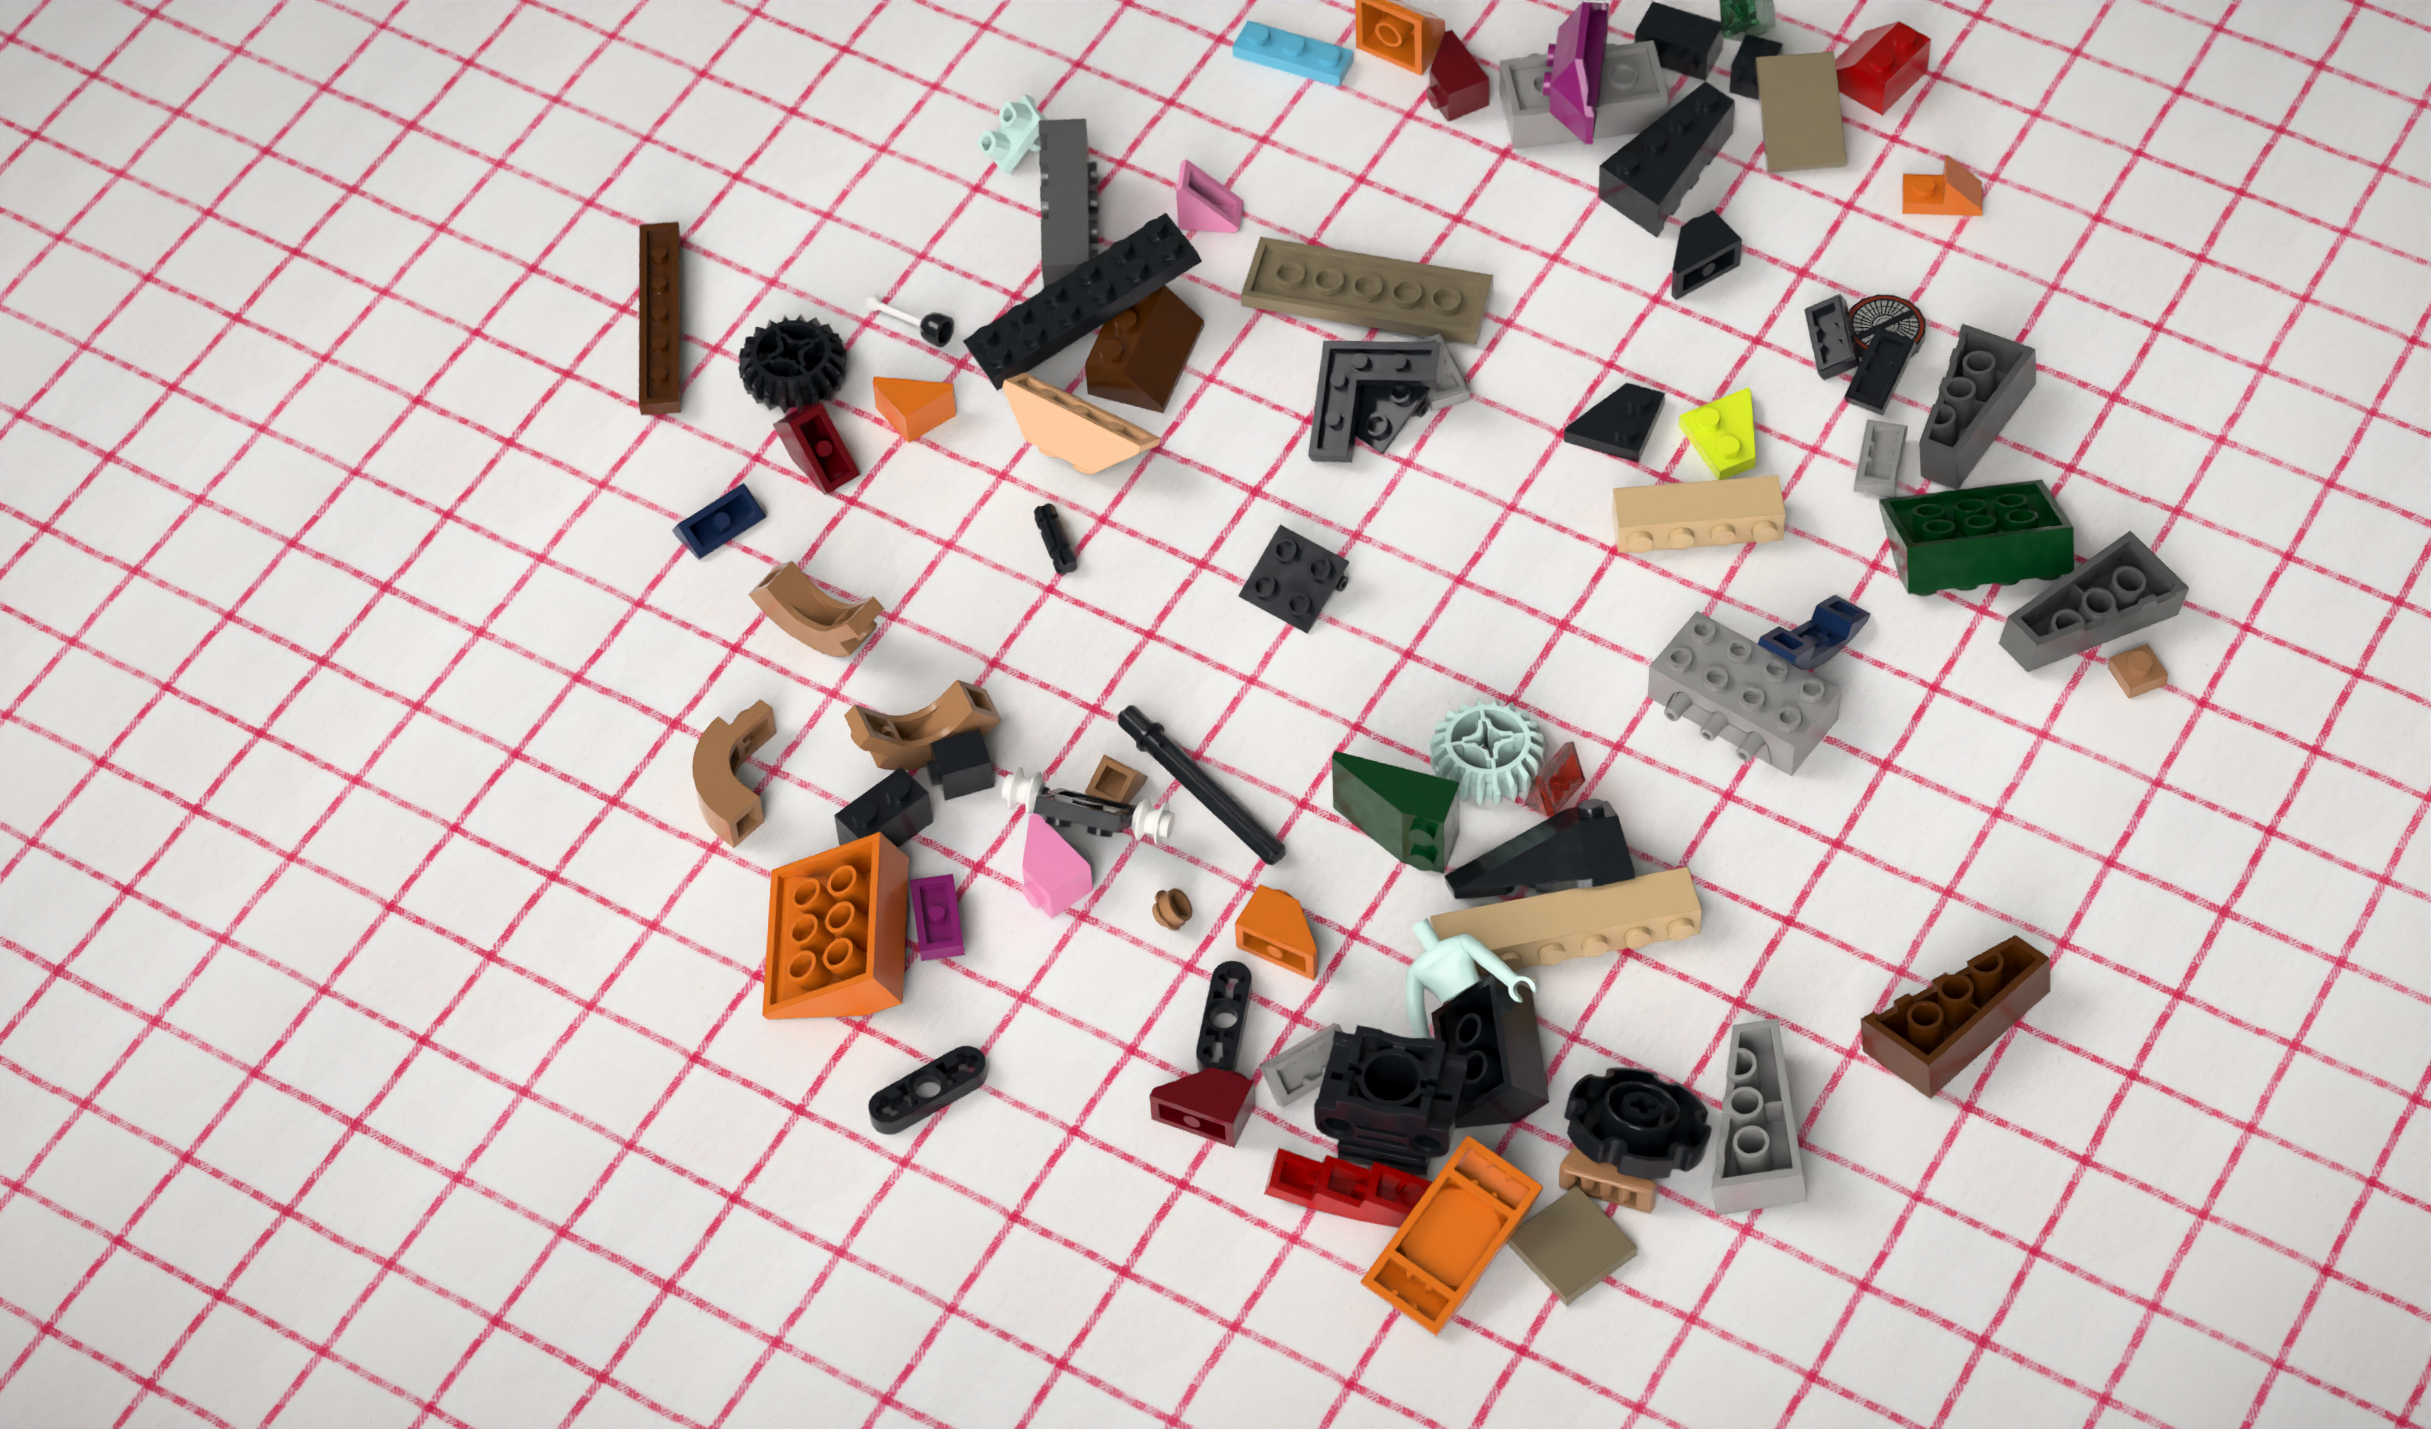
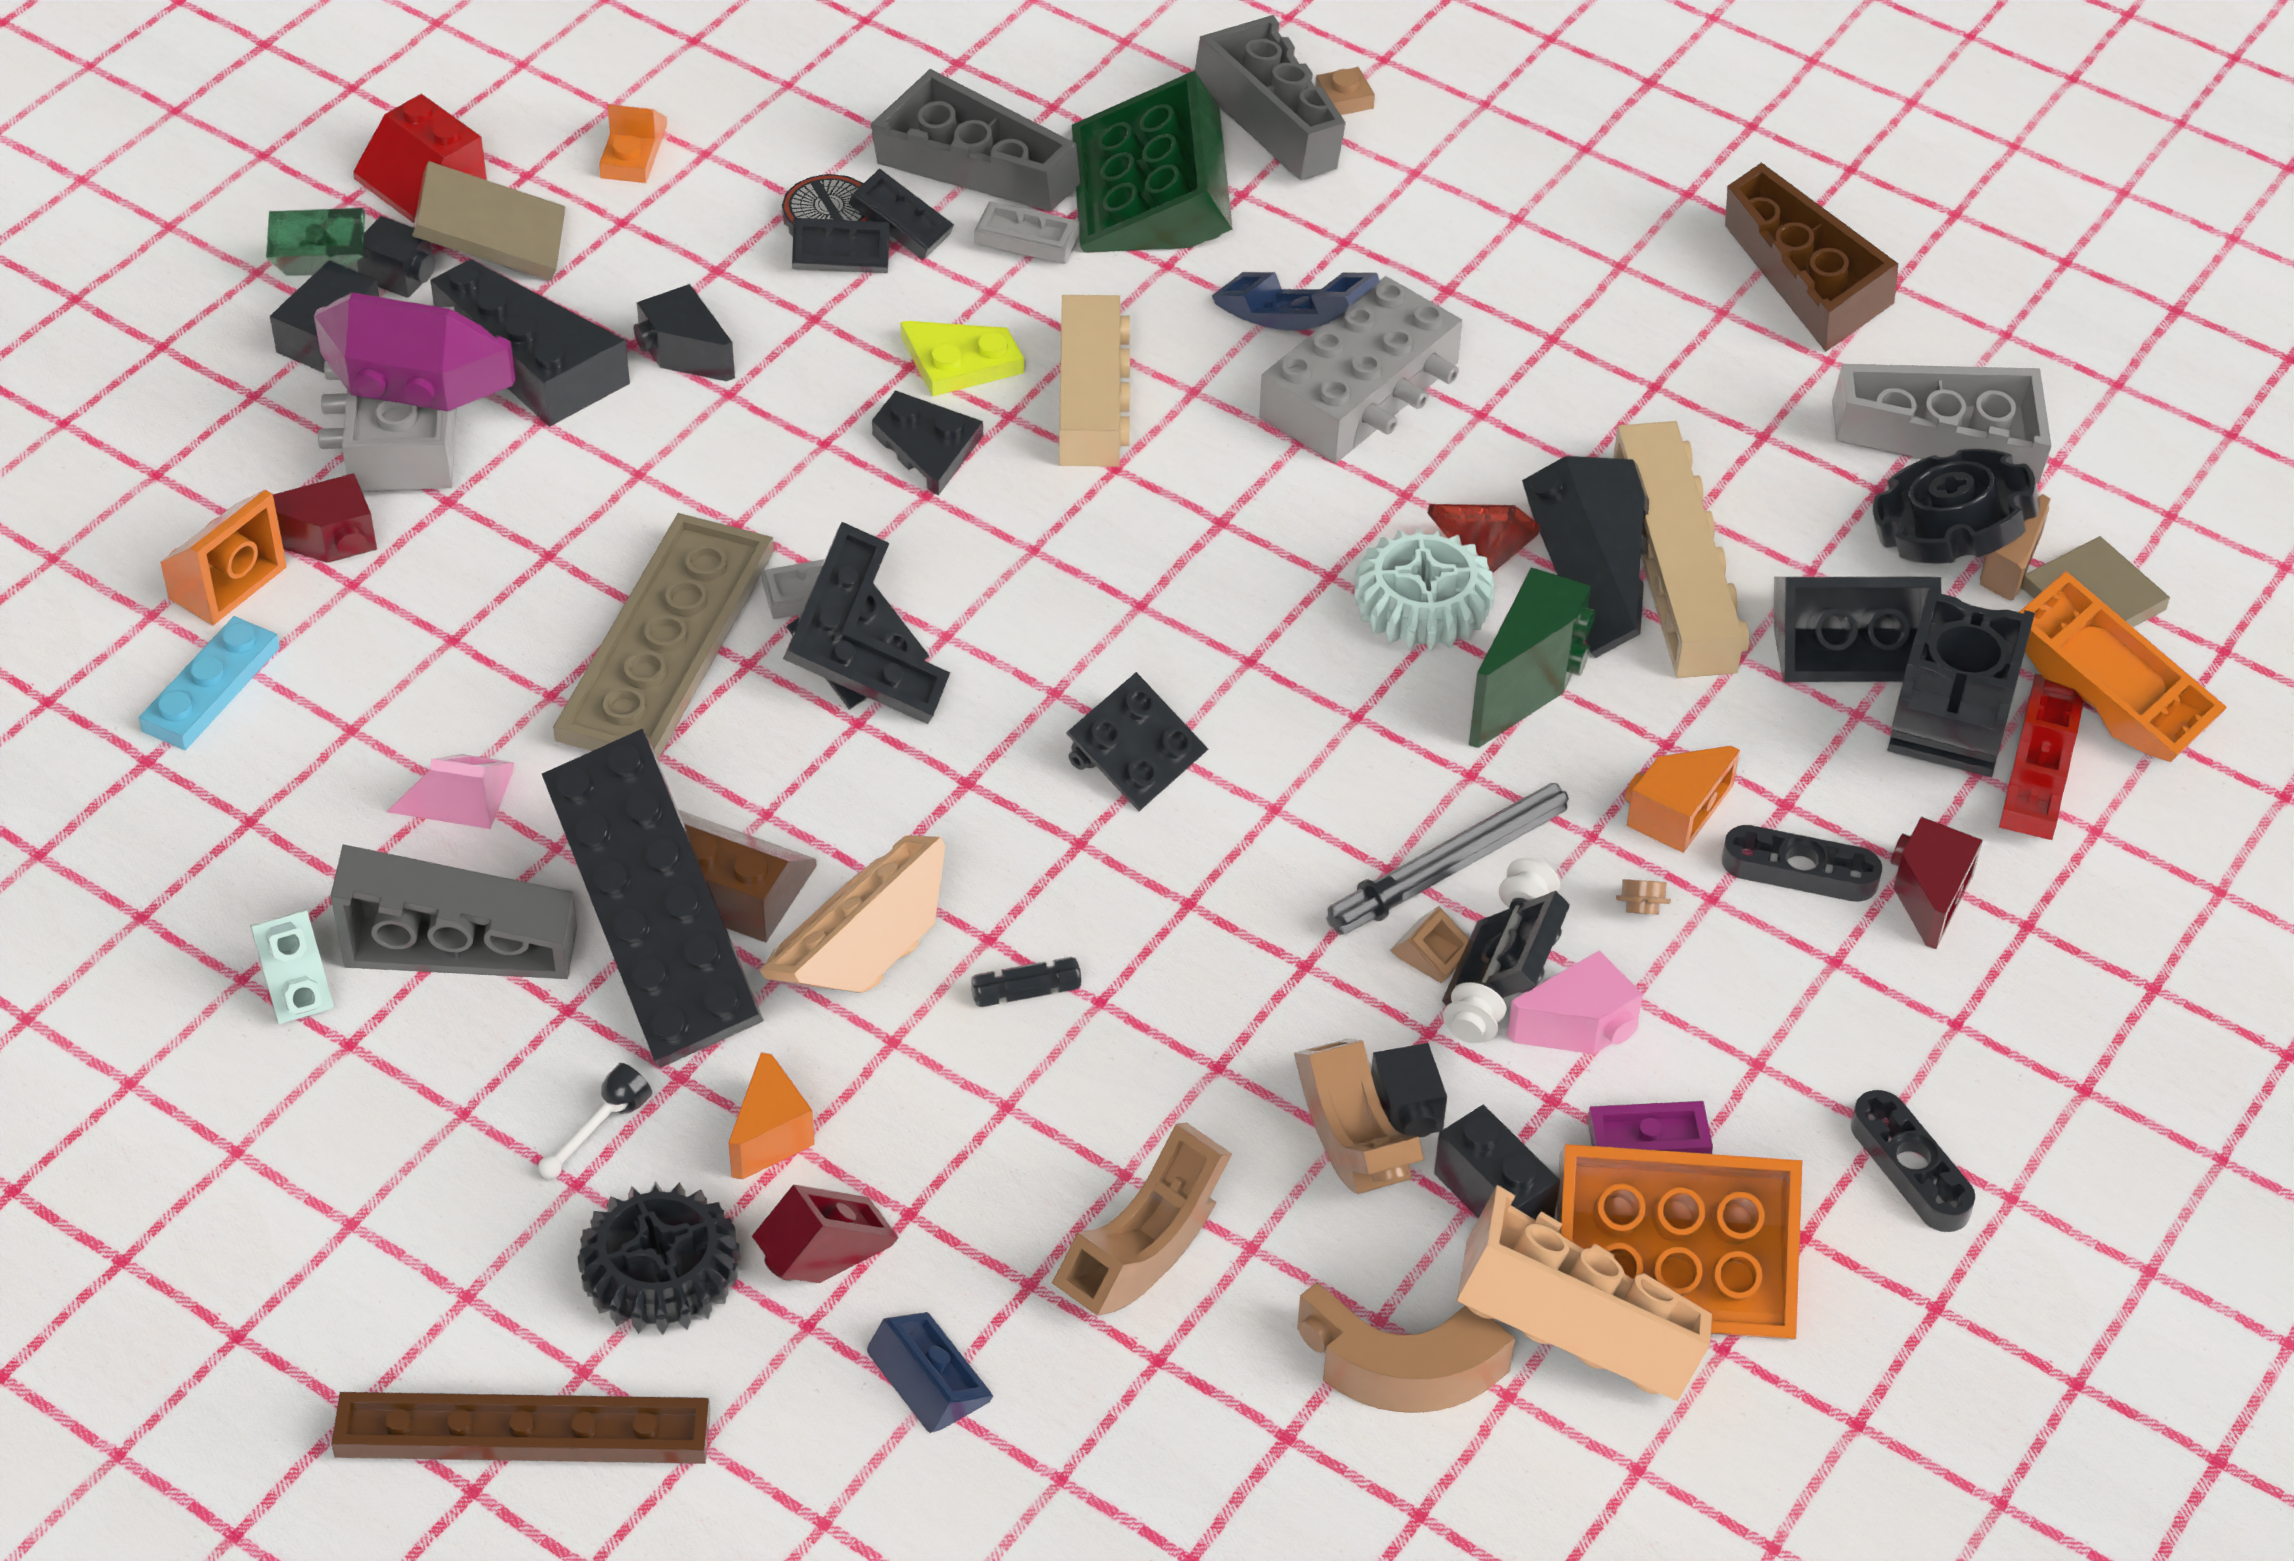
camera: 90 degrees left, 5 degrees down
light grey plate [1259,1023,1343,1107] -> none
light aqua piece [1406,918,1539,1040] -> none
none -> light nougat wedge [1457,1185,1712,1401]

